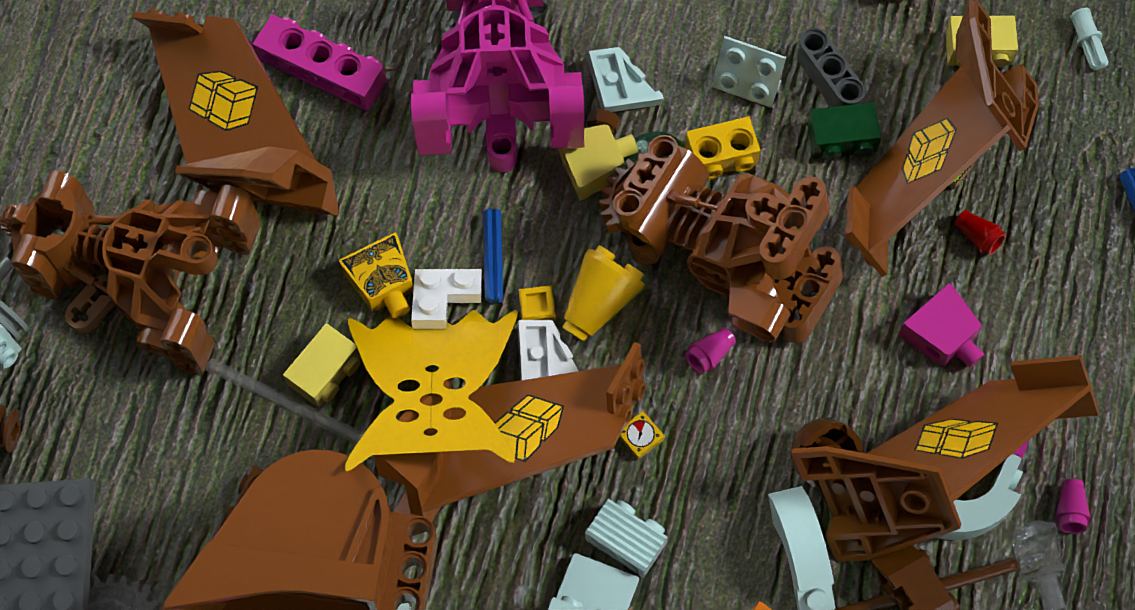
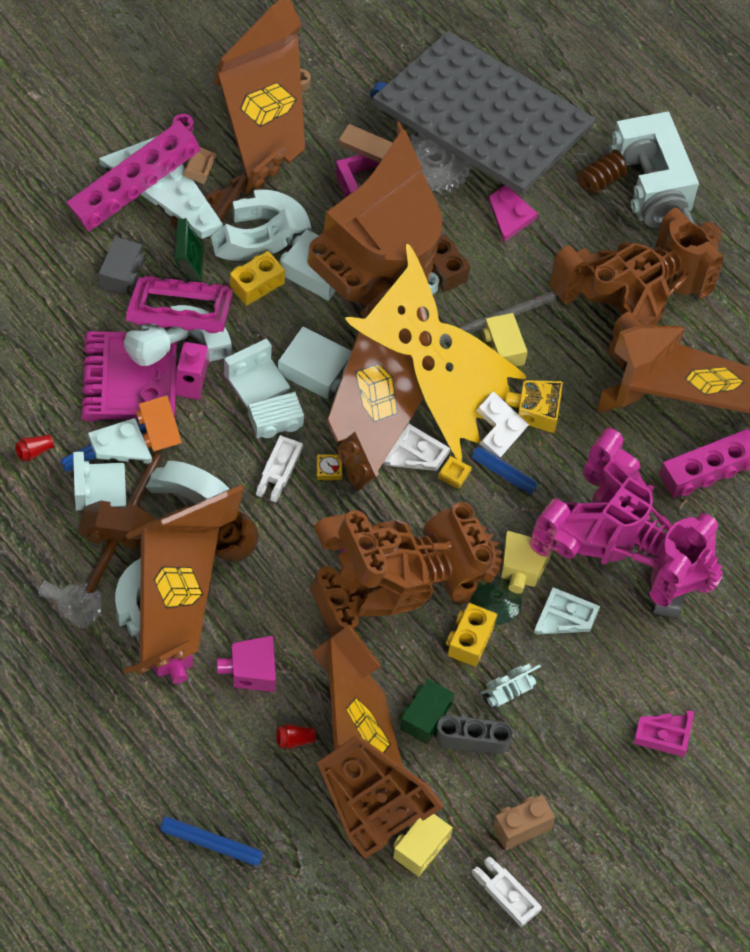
camera: 120 degrees right, 10 degrees down
yellow cone [562,245,645,342] -> none
reddish brown tile [587,108,620,135] -> none
dark pink cone [1055,479,1091,534] -> none
light aqua axle [1070,8,1108,71] -> none
none -> white hinge [256,435,303,502]
none -> light aqua brick [278,327,351,399]
none -> dark pink wing [488,185,538,242]

